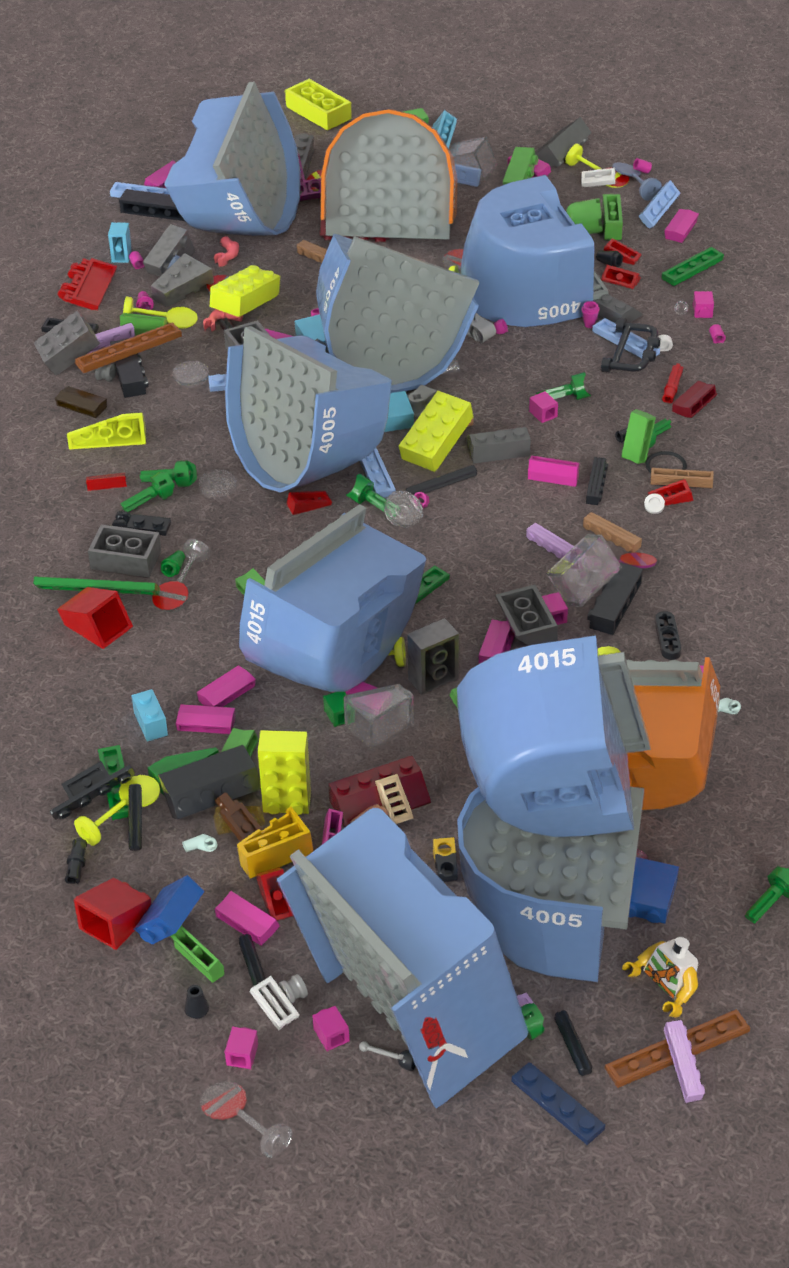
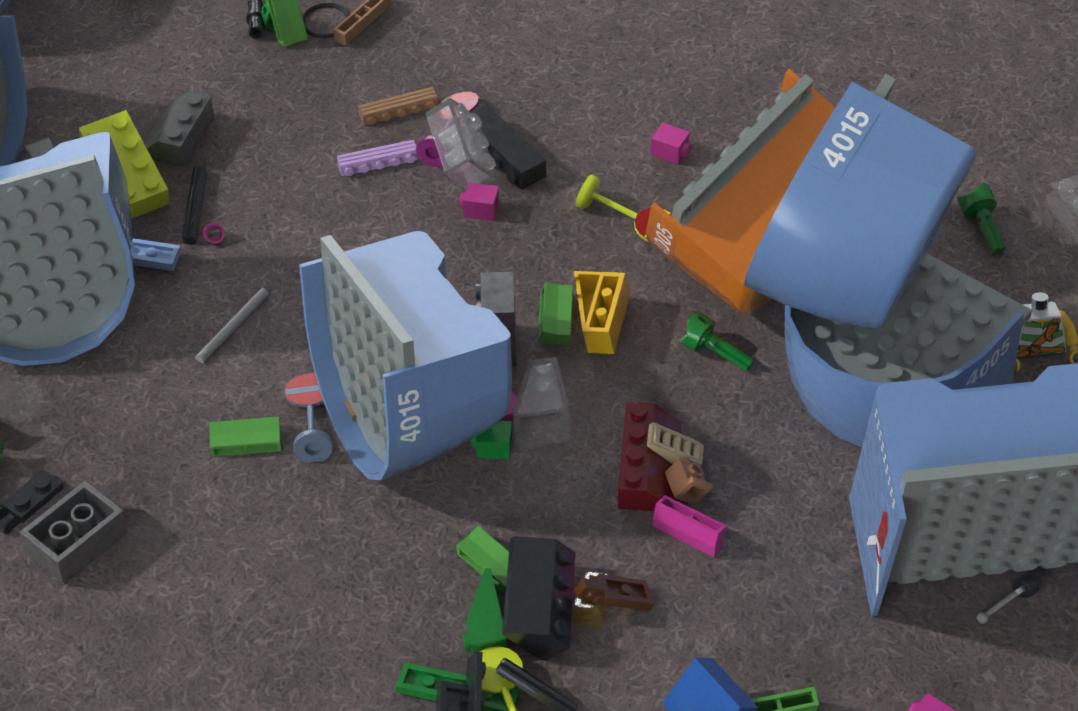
camera: 60 degrees left, 5 degrees up
green tile [33,577,160,595] -> none
red slope [57,587,133,649] -> none
medium azure brick [131,689,168,742] -> none
piece [152,539,211,611] -> none
green cone [161,550,186,577] -> none
dark pink piece [176,704,235,734] -> none
light aqua arm [182,834,217,853] -> none
dark pink piece [197,666,256,707] -> none
dark pink piece [215,891,280,946] -> none
yellow wedge [237,807,313,879] -> none
black axle [239,934,269,995] -> none
white tile [250,976,300,1030] -> none
red slope [256,867,294,920] -> none
neon yellow brick [258,730,311,815] -> none
light grey wheel [278,974,308,1004] -> none
red slope [287,491,332,515] -> none
dark pink brick [313,1006,349,1051] -> none
green piece [346,474,400,518] -> none
clear tile [384,490,423,529] -> none
black leg [433,837,457,882] -> none
dark pink piece [479,619,515,664] -> none
dark grey slope [495,585,558,645] -> none
dark pink piece [528,456,580,487] -> none
dark pink brick [529,392,558,423] -> none
green piece [536,372,591,400] -> none
black piece [586,457,608,505] -> none
white tile [644,493,665,514] -> none
red slope [648,479,693,506] -> none
black beam [655,611,681,660] -> none
light aqua arm [718,698,741,714] -> none

